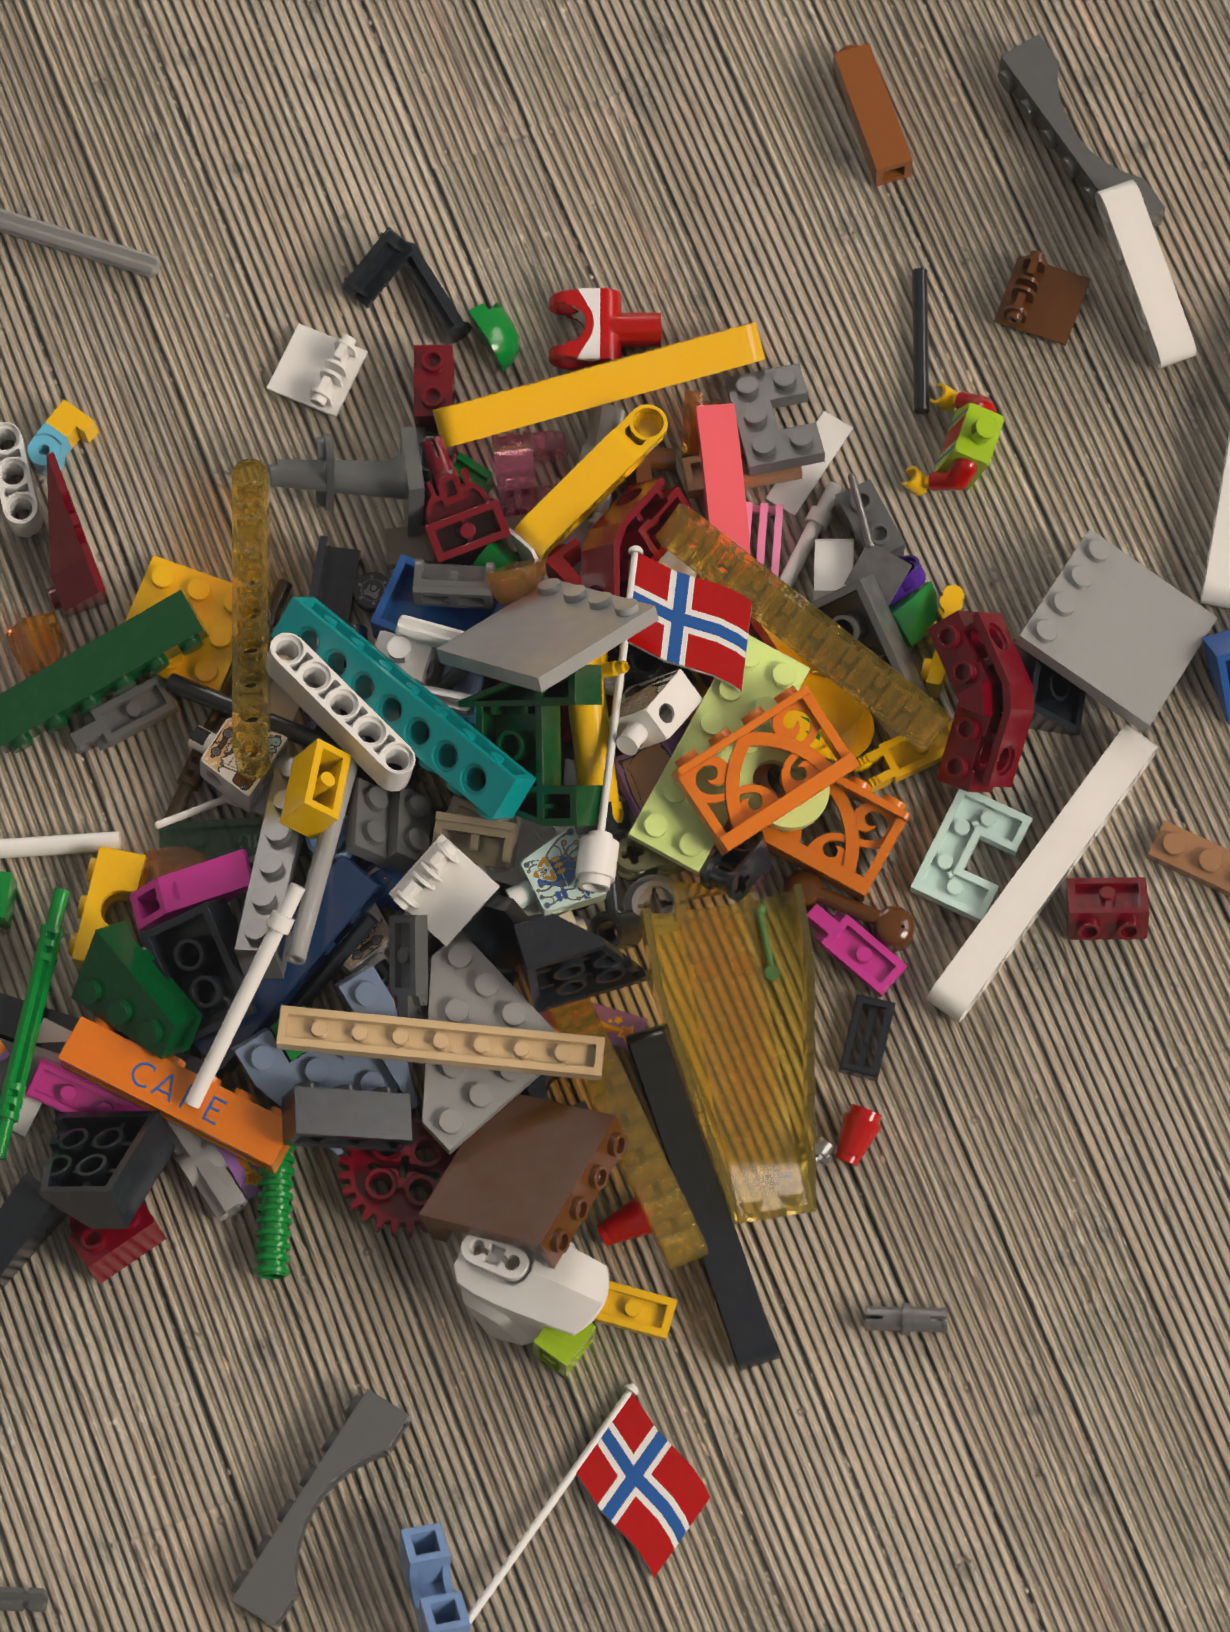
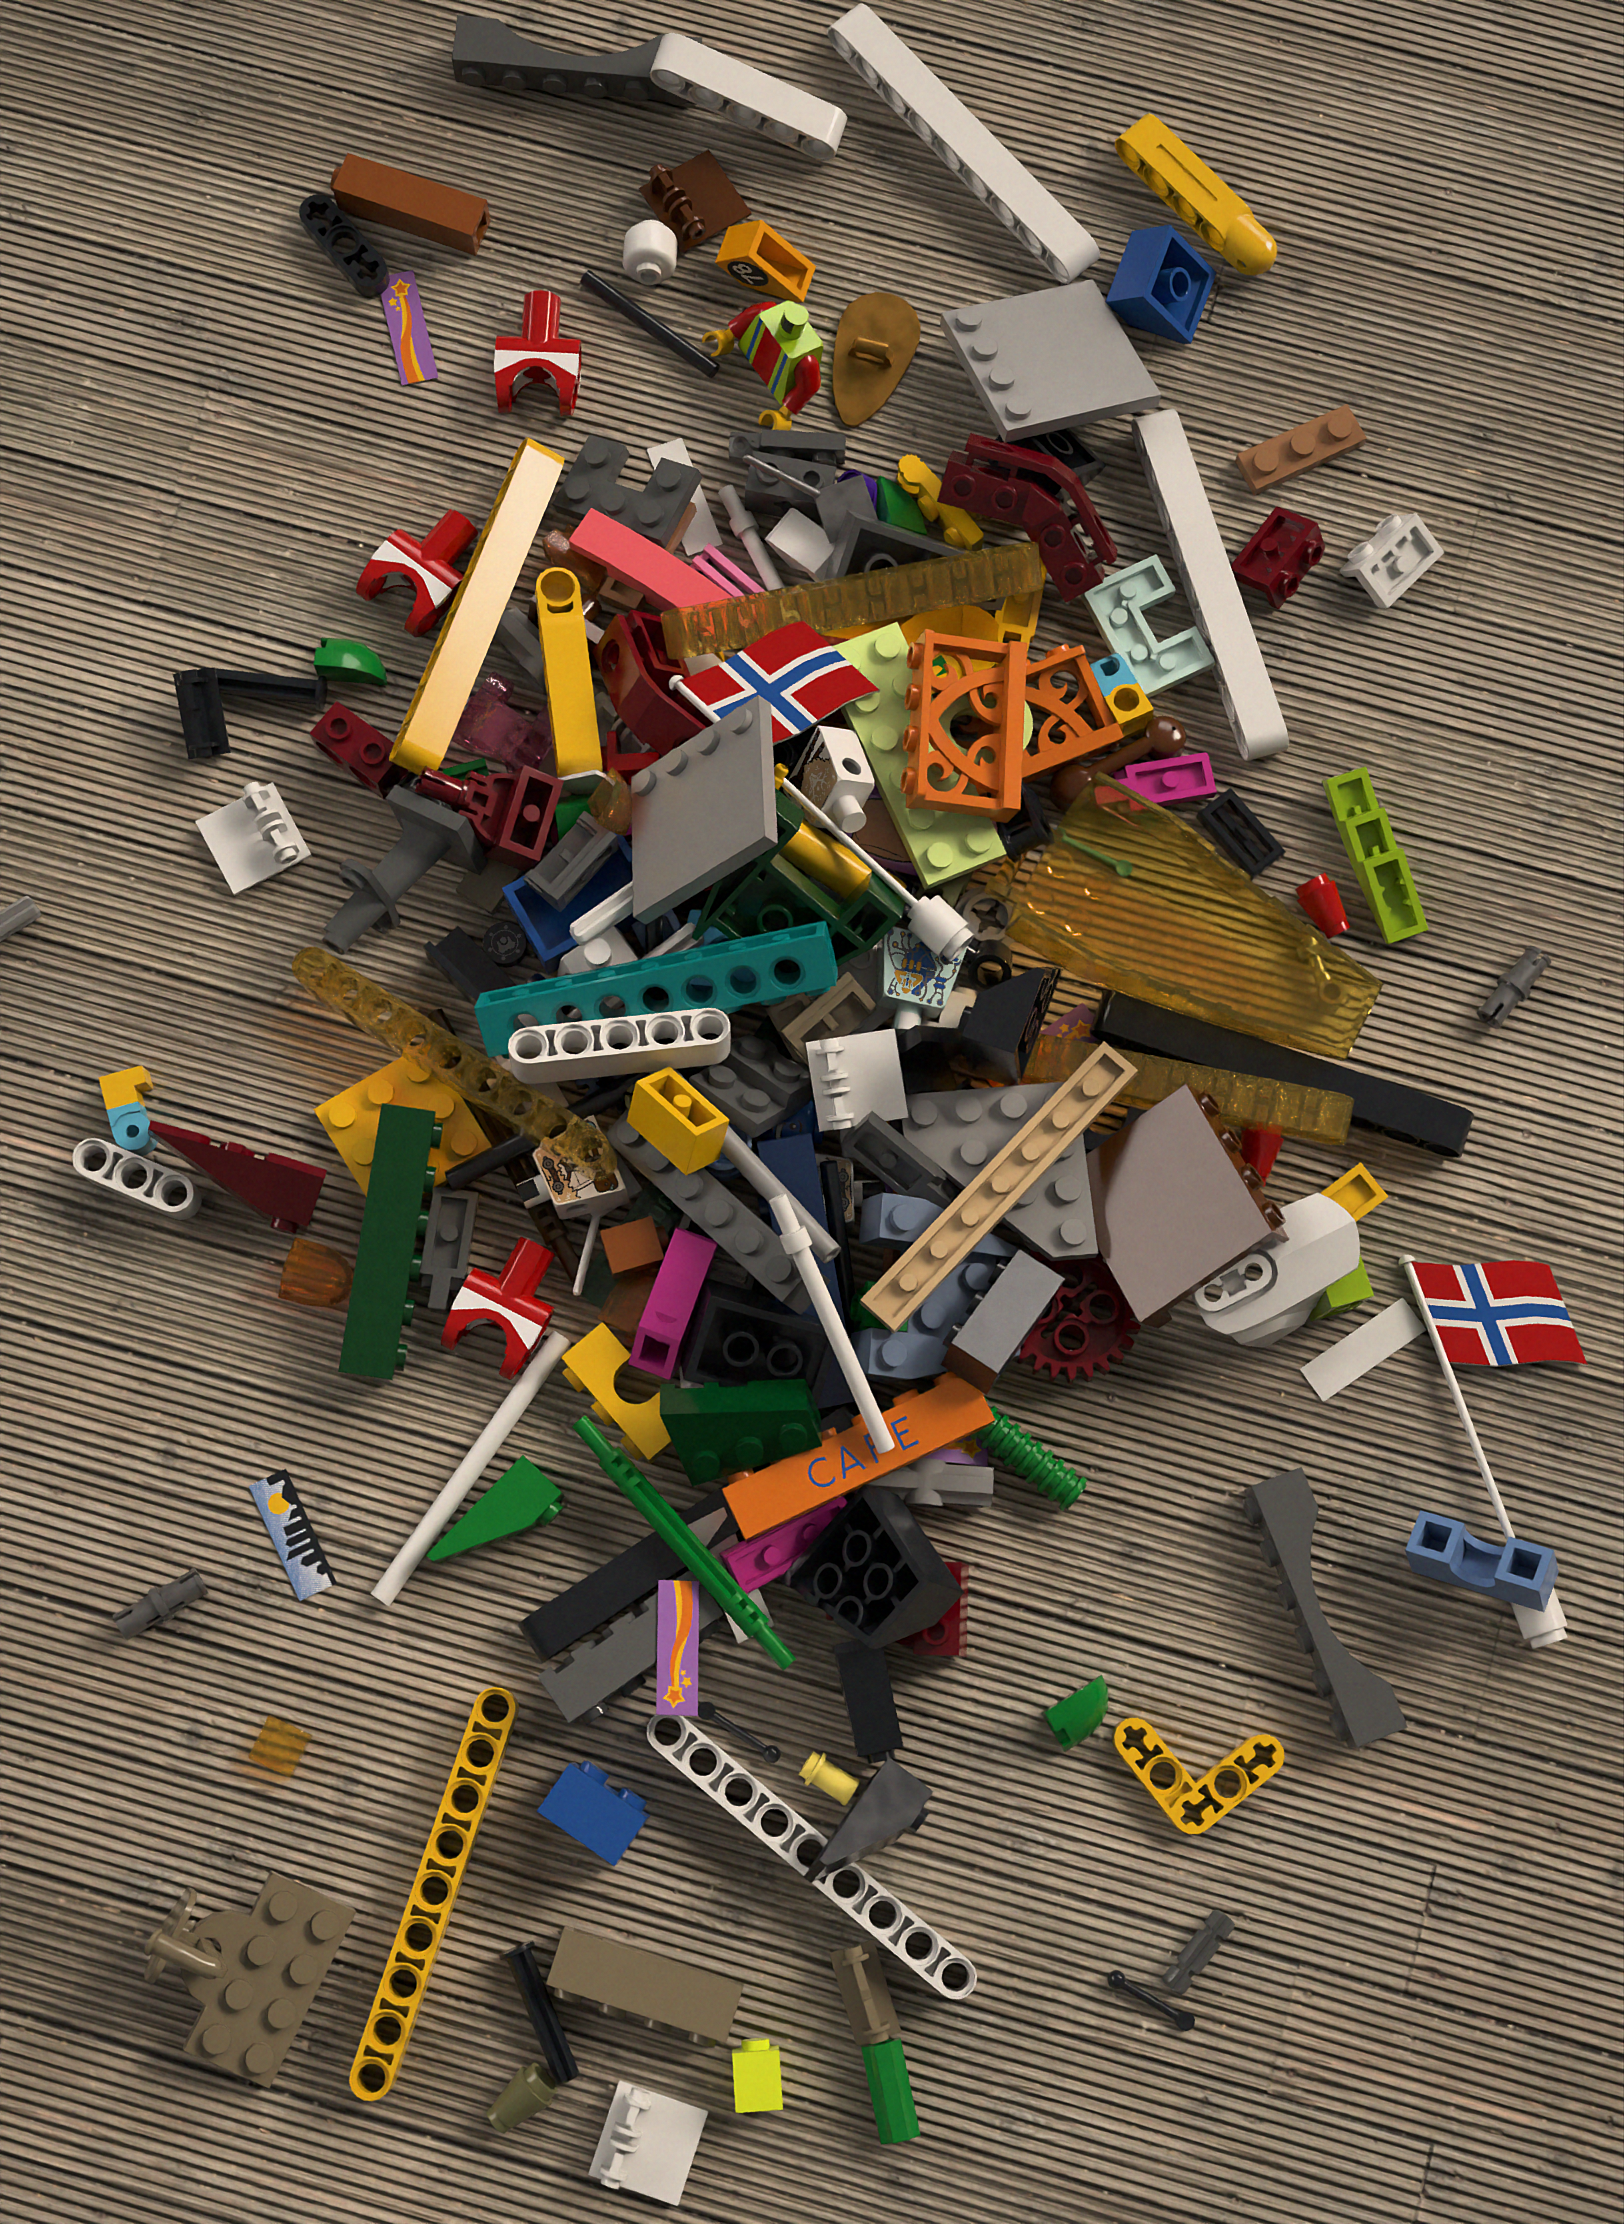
camera: 60 degrees left, 5 degrees up
none -> black beam [299,194,390,297]
none -> medium lavender sticker [381,270,439,386]
none -> red connector [441,1237,555,1380]
none -> red connector [494,290,582,416]
none -> dark orange brick [600,1216,669,1280]
none -> white head [623,220,678,285]
none -> light orange slope [715,220,816,303]
none -> dark grey hinge [729,429,846,467]
none -> pearl gold shield [833,292,921,428]
none -> green brick [1041,1674,1108,1752]
none -> yellow leg [1089,653,1154,741]
none -> yellow beam [1112,1718,1285,1835]
none -> white sticker [1300,1297,1426,1402]
none -> lime slope [1322,767,1429,944]
none -> white bracket [1339,513,1445,609]

